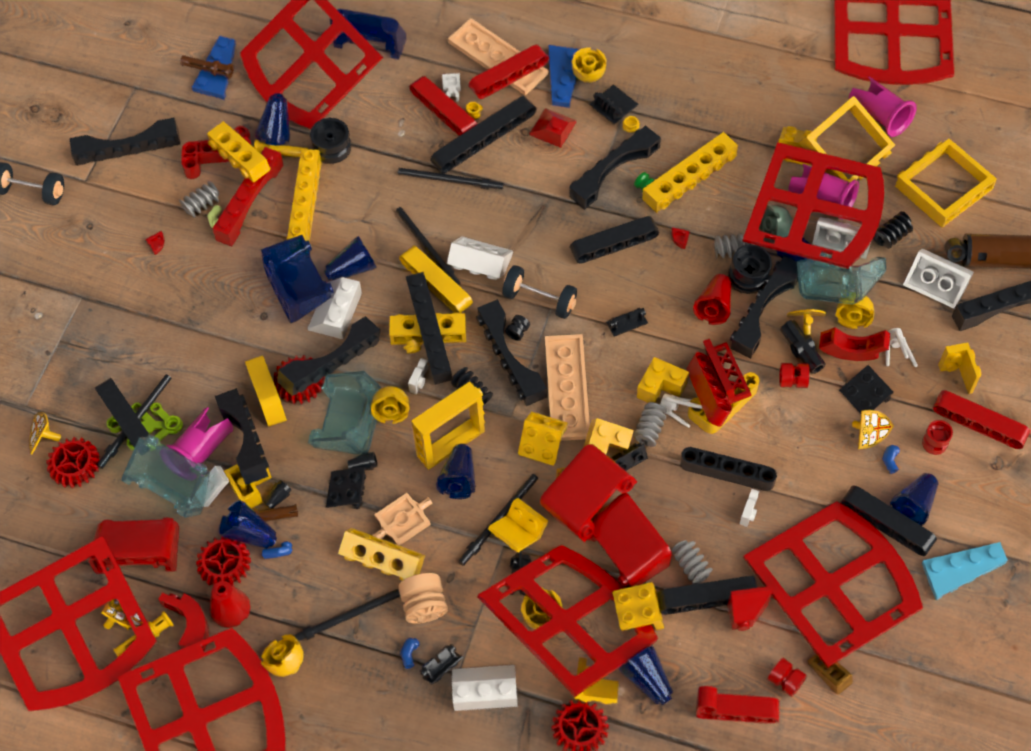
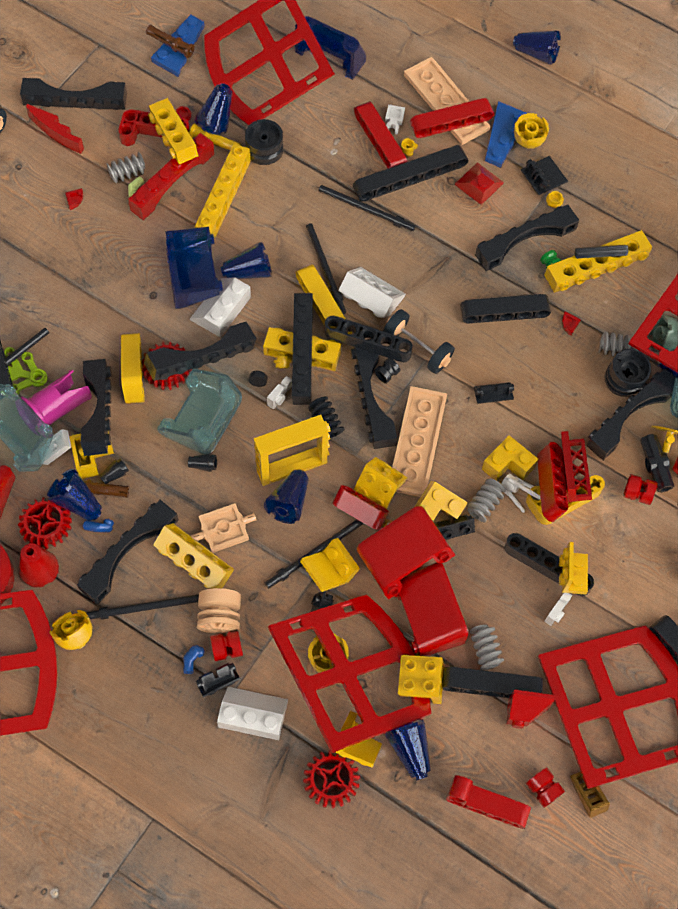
camera: 10 degrees right, 5 degrees up
black hinge [326,467,366,509] -> none
yellow cylinder [371,386,410,424] -> none
red cone [693,274,731,325] -> none
none -> red slope [26,104,84,154]
none -> black arch [77,499,179,605]
none -> red wheel [210,630,243,662]
none -> black tile [248,371,268,387]
none -> black beam [325,316,413,363]
none -> beam [332,485,389,530]
none -> yellow bracket [559,542,588,594]
none -> black axle [574,245,628,259]

